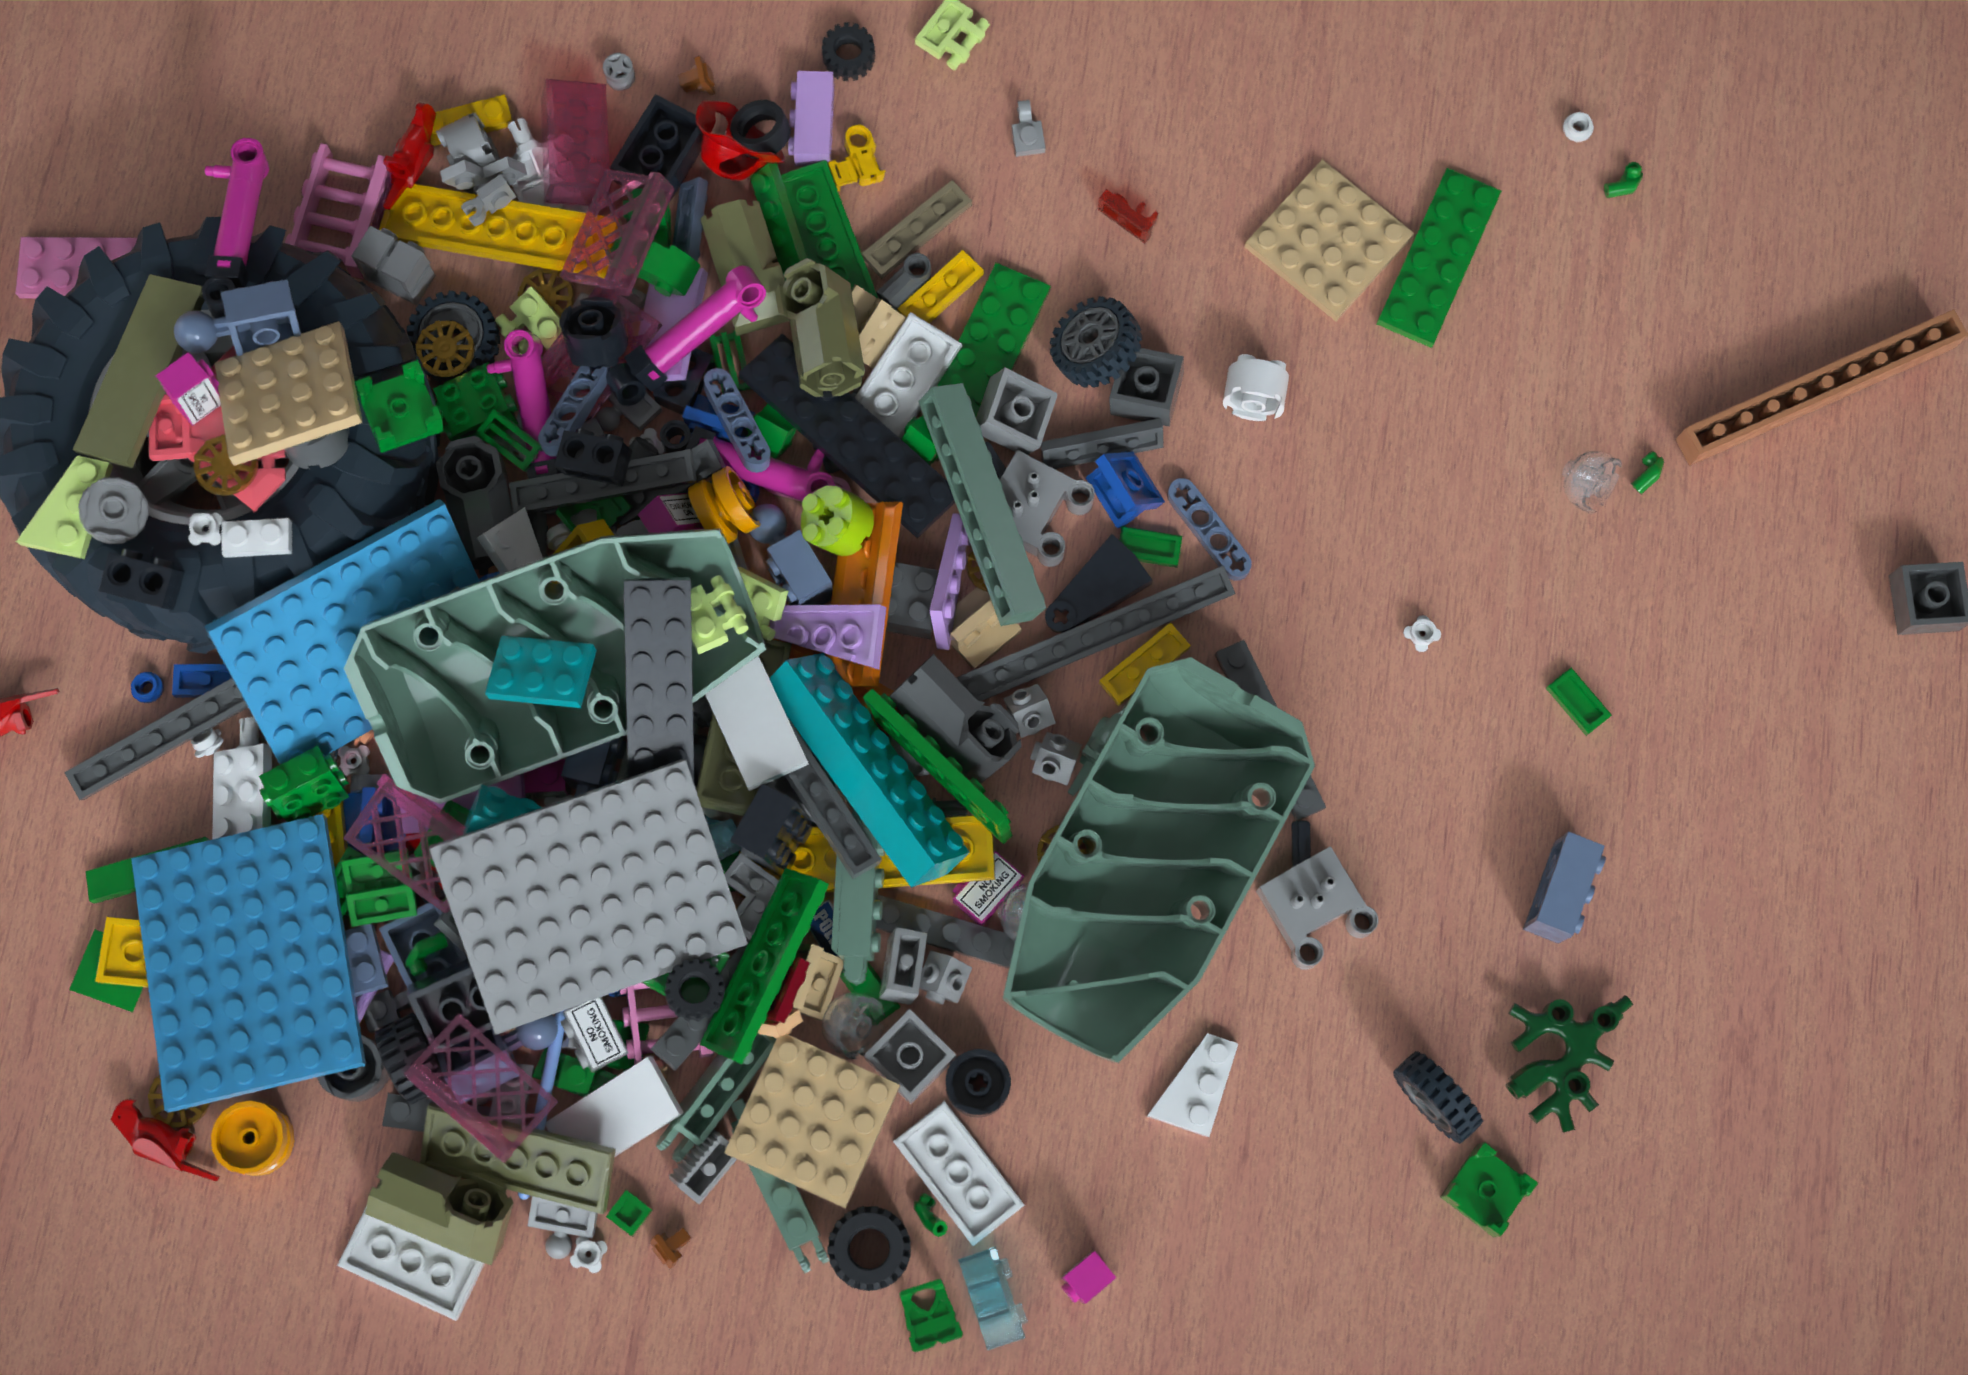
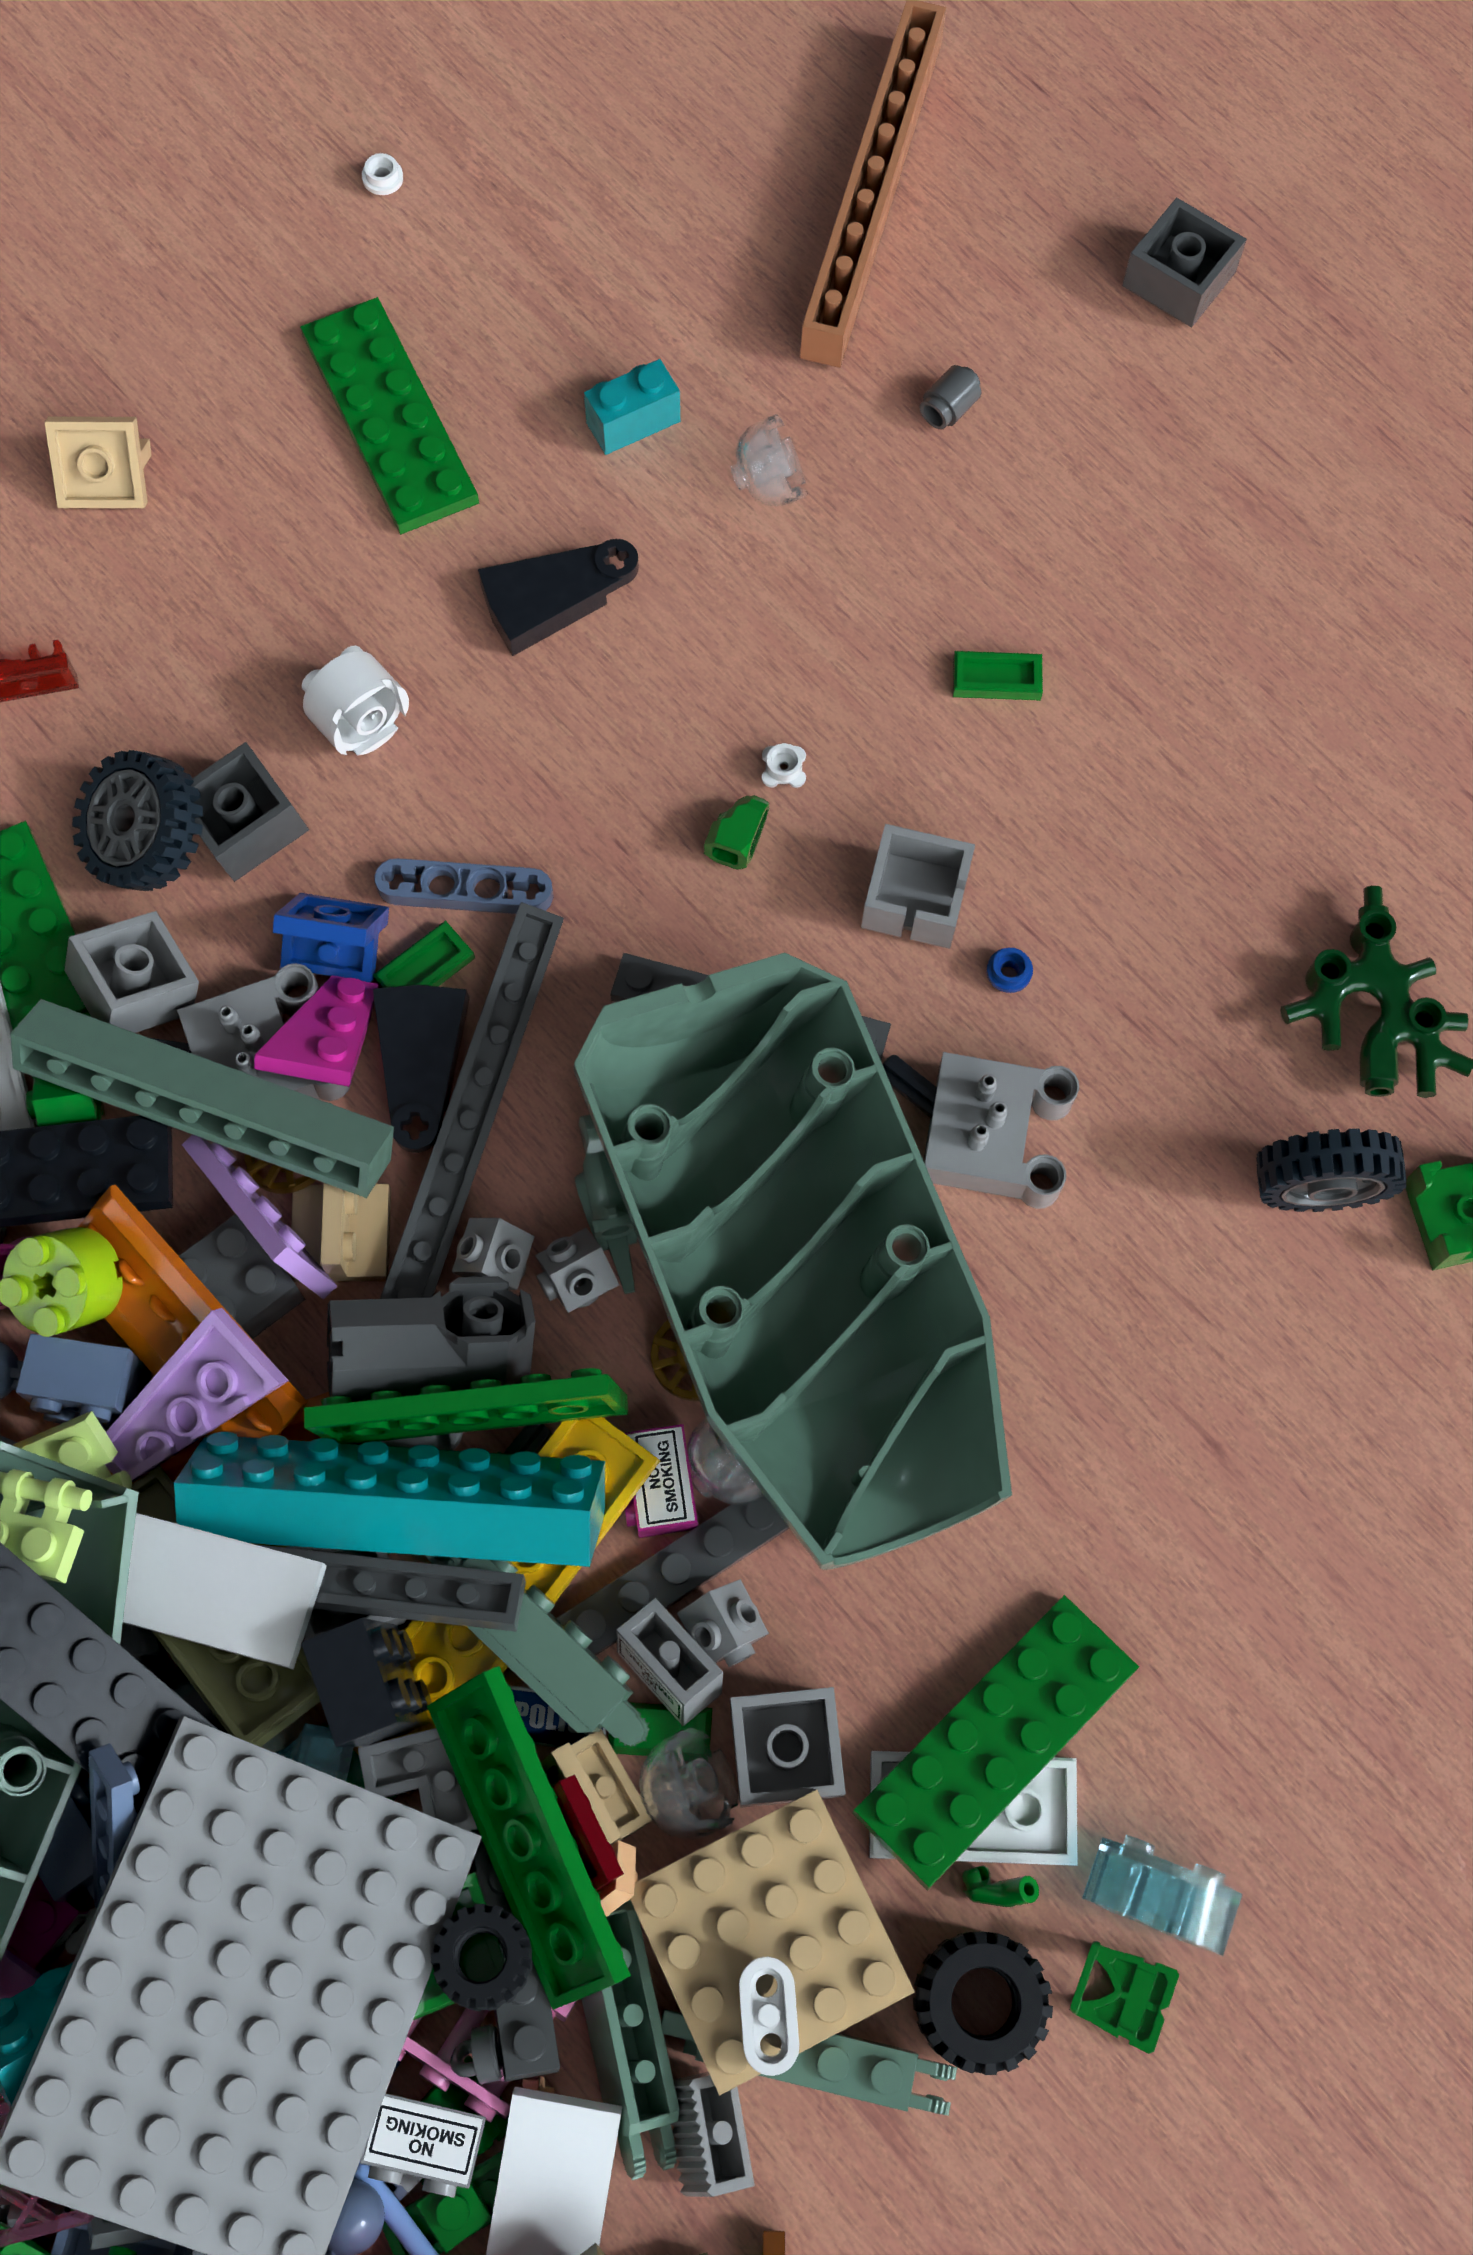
camera: 50 degrees left, 5 degrees down
black brick [946,1049,1011,1118] -> none
dark grey plate [1041,418,1164,469] -> none
dark pink brick [1061,1251,1116,1304] -> none
yellow plate [1099,622,1191,706] -> none
white wing [1147,1033,1238,1137] -> none
tan plate [1244,159,1414,321] -> none
sand blue brick [1523,832,1606,944] -> none
green arm [1604,162,1643,198] -> none
green arm [1631,451,1665,495] -> none
none -> tan bracket [45,417,152,508]
none -> sand blue plate [89,1743,140,1909]
none -> dark pink wing [254,975,378,1087]
none -> dark grey tile [450,2024,503,2085]
none -> black piece [478,539,639,656]
none -> teal brick [584,359,681,455]
none -> green rock [704,795,769,870]
none -> white plate [739,1957,799,2076]
none -> green plate [852,1595,1139,1891]
none -> light grey piece [861,824,975,949]
none -> dark grey brick [920,365,982,430]
none -> blue plate [986,948,1033,993]

